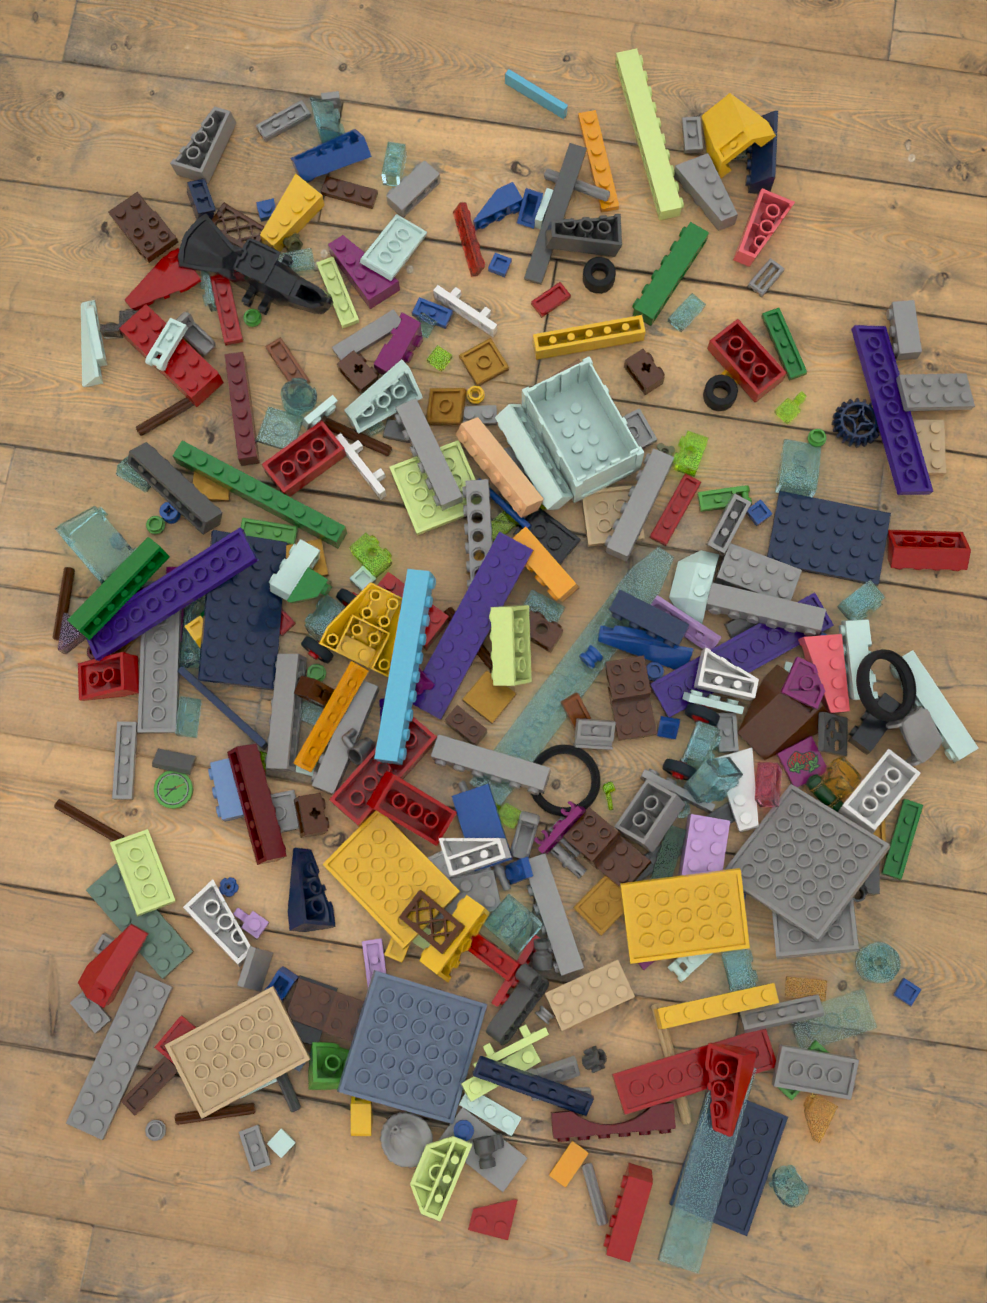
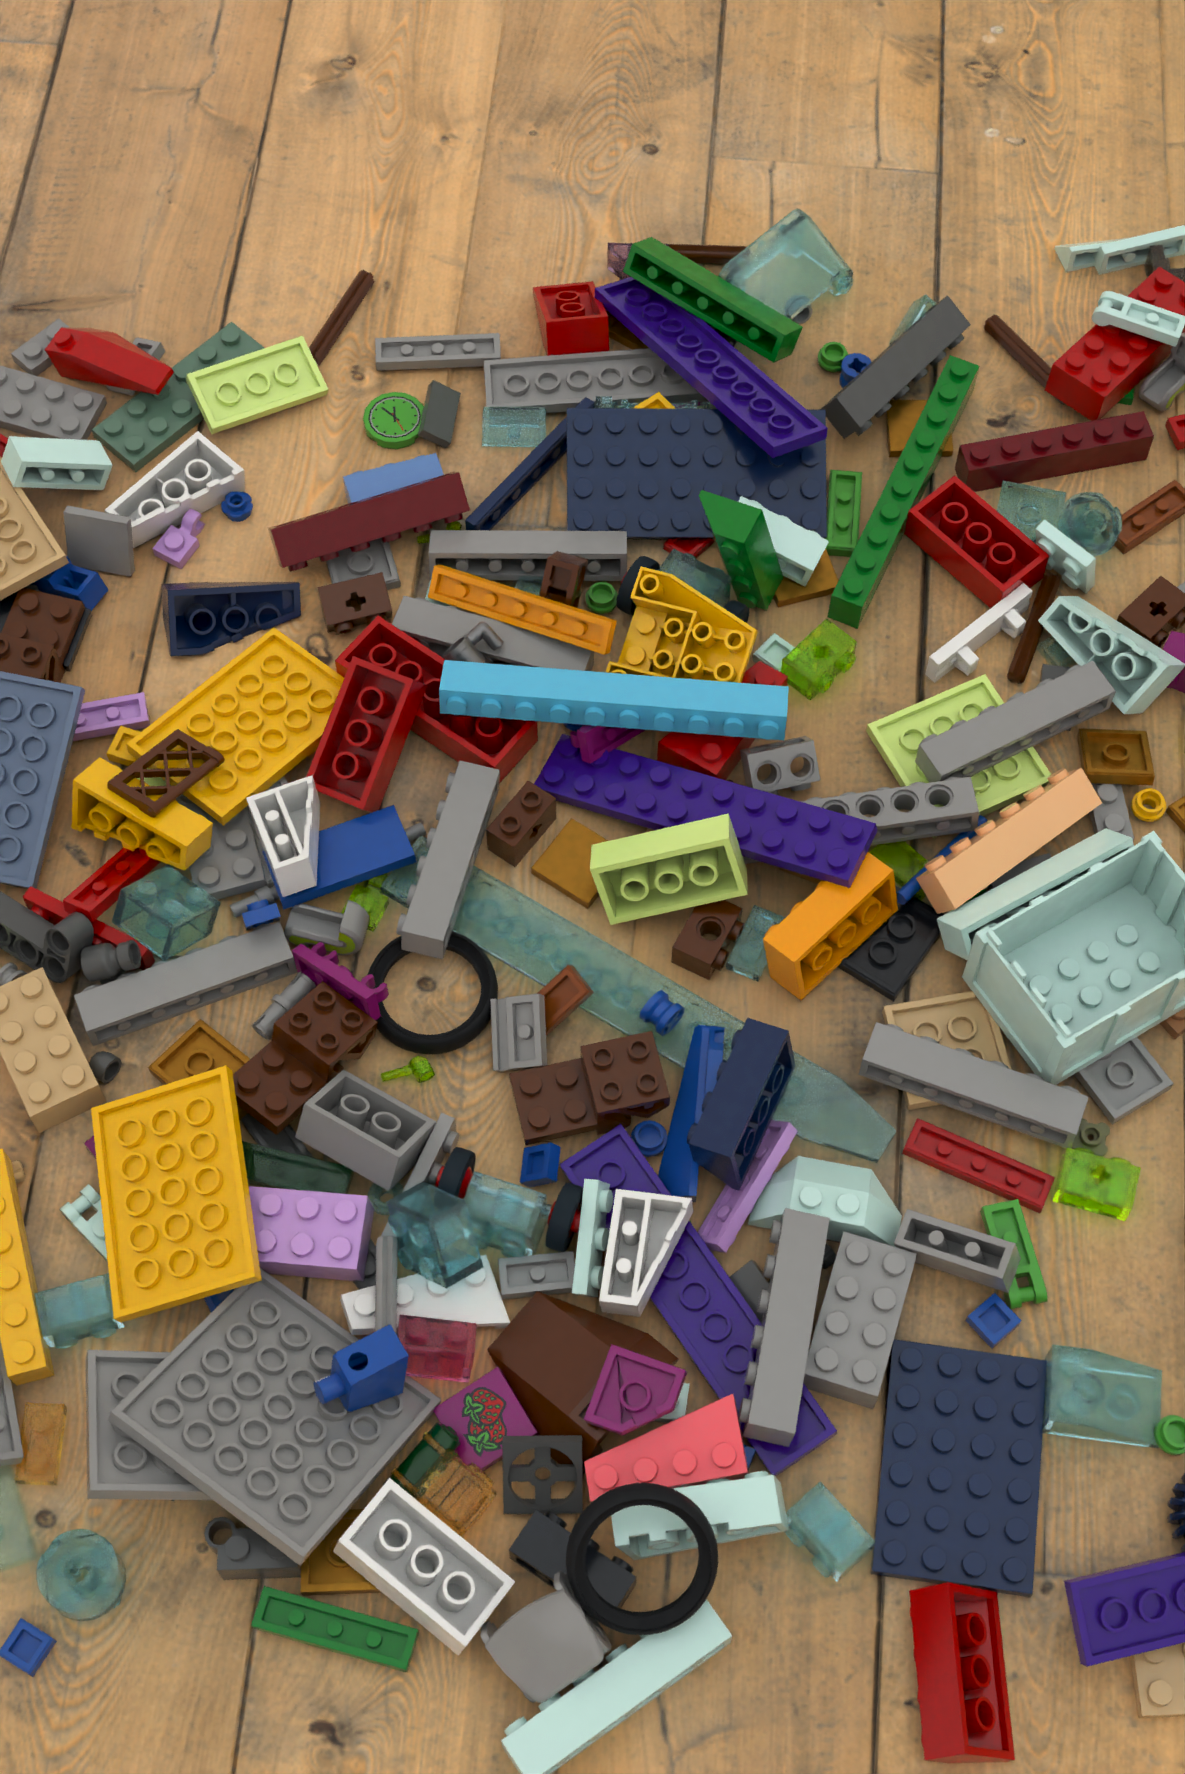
camera: 85 degrees right, 15 degrees down
none -> light aqua brick [1,436,113,490]
none -> dark grey hinge [89,1051,122,1084]
none -> blue torso [314,1324,409,1412]
none -> light grey axle [375,1236,397,1335]
none -> light grey brick [740,736,821,795]

